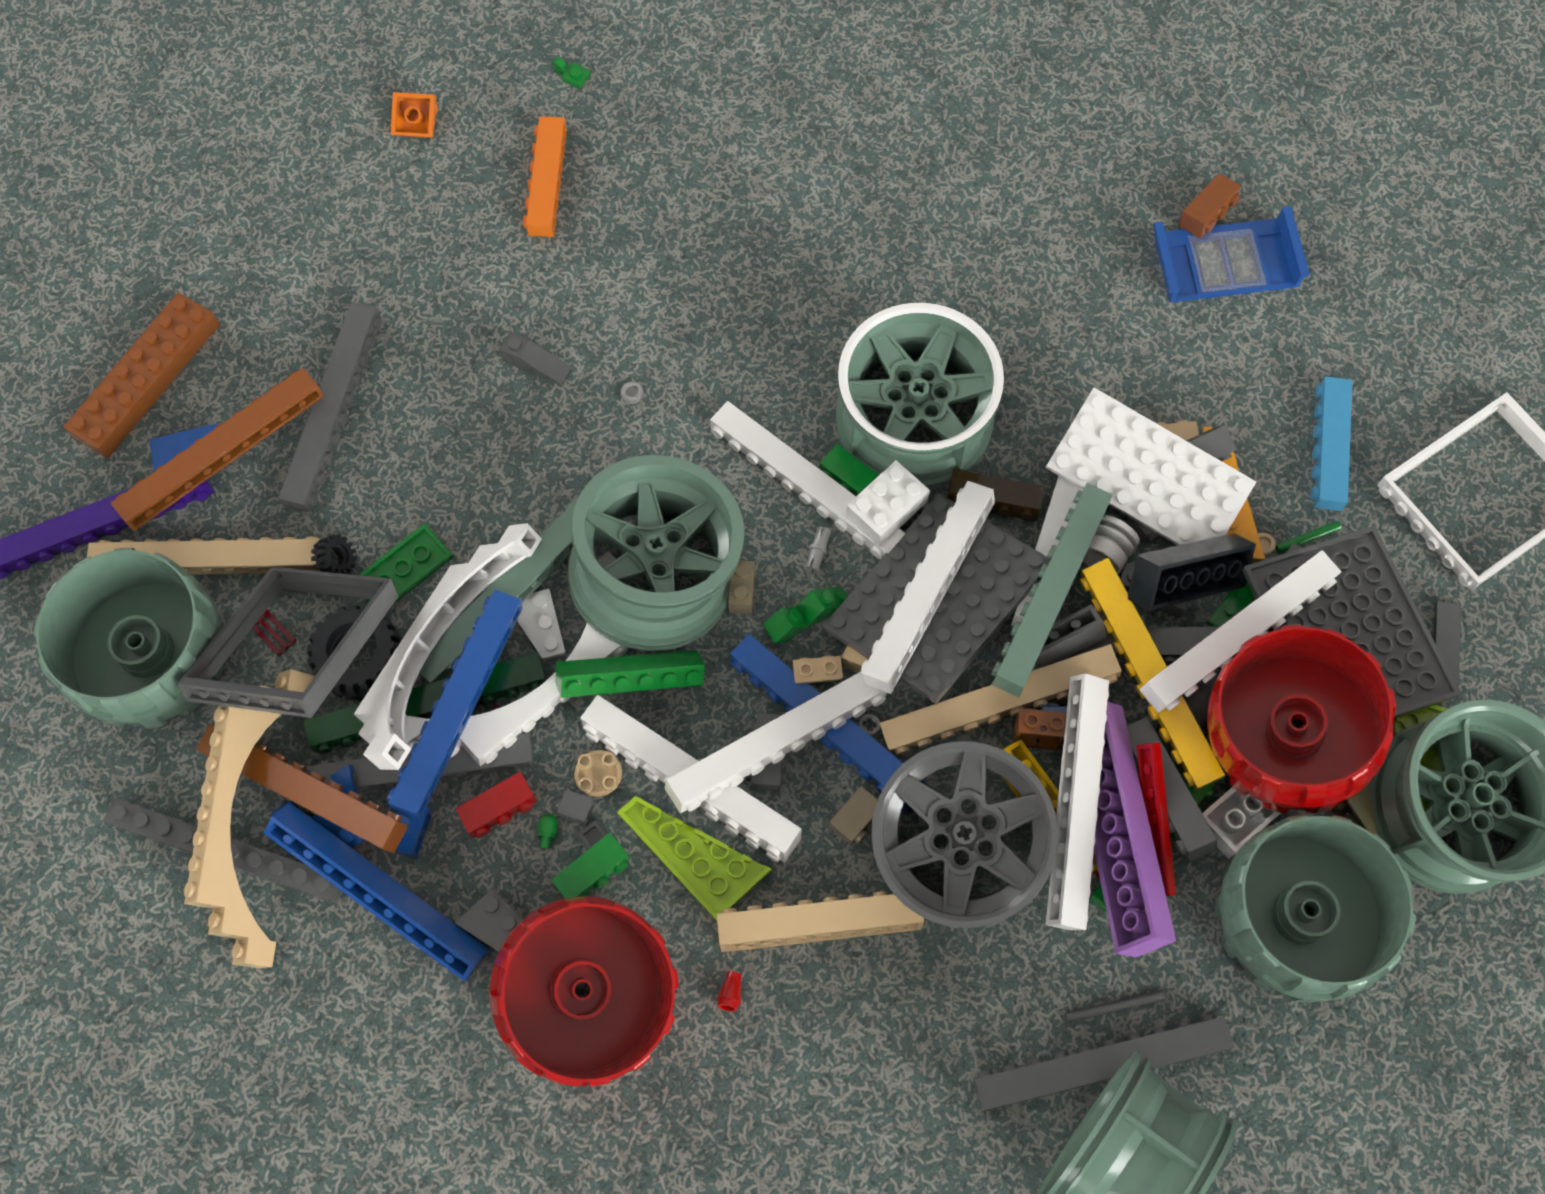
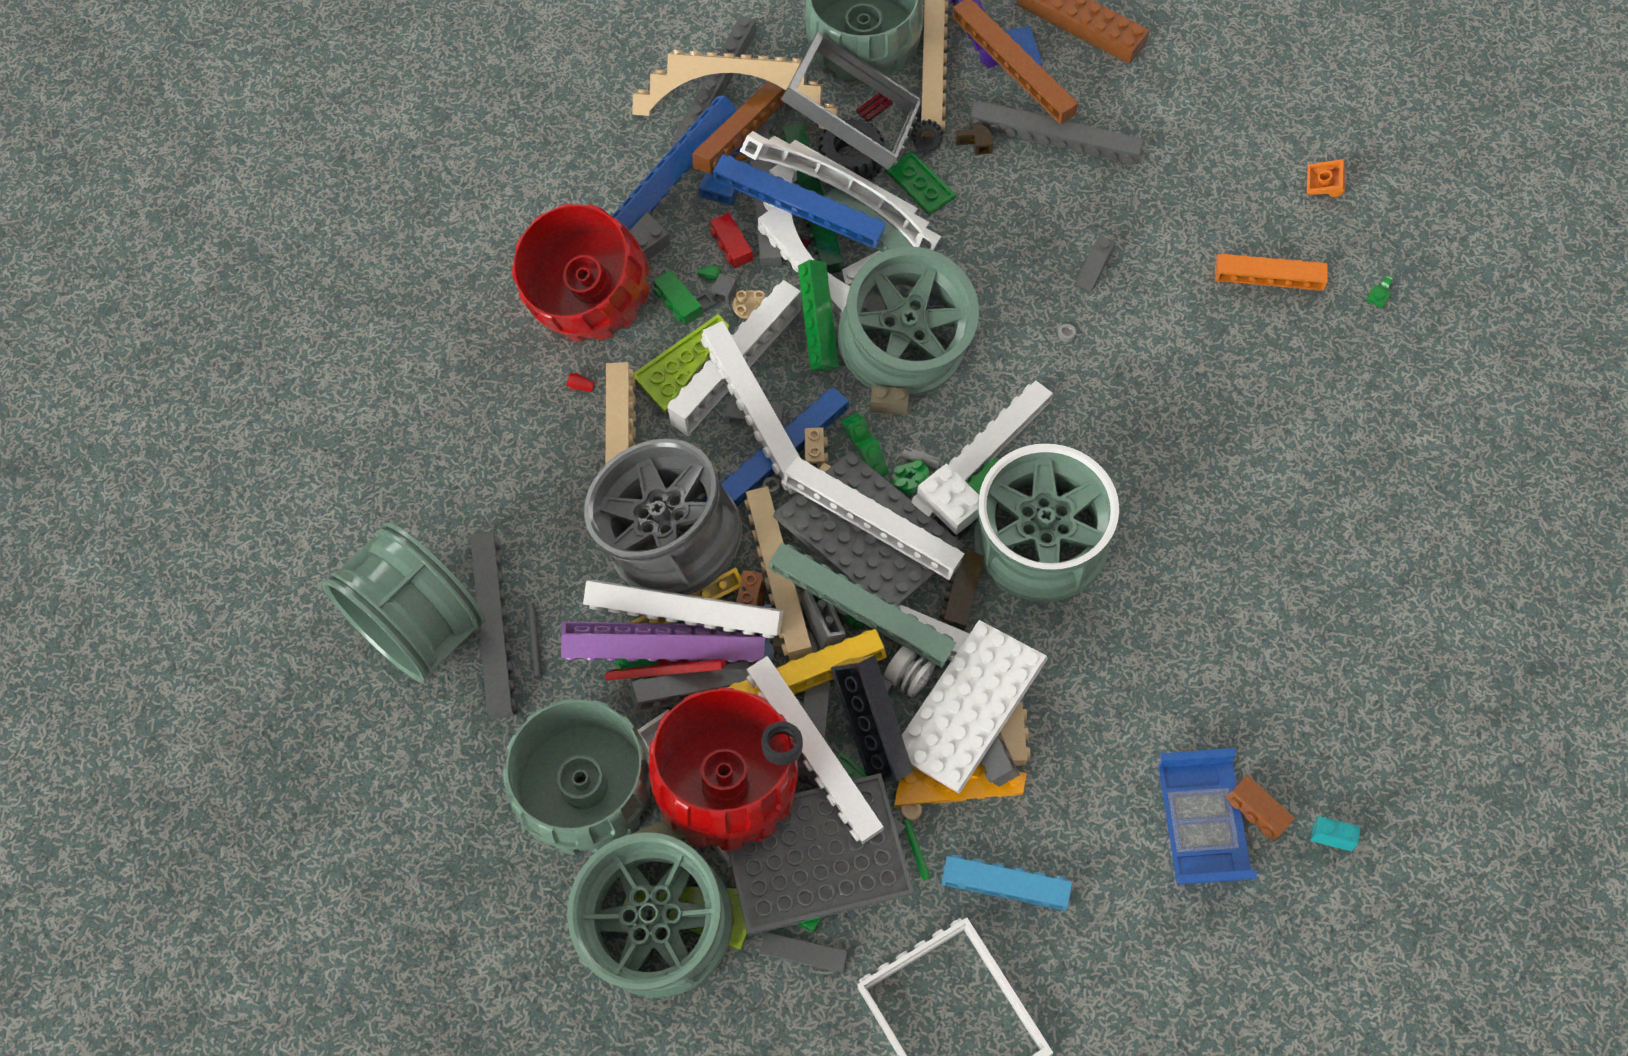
camera: 95 degrees right, 5 degrees down
none -> black tyre [761,721,803,765]
none -> green plate [892,459,931,494]
none -> dark brown brick [955,123,993,155]
none -> teal brick [1310,816,1361,851]

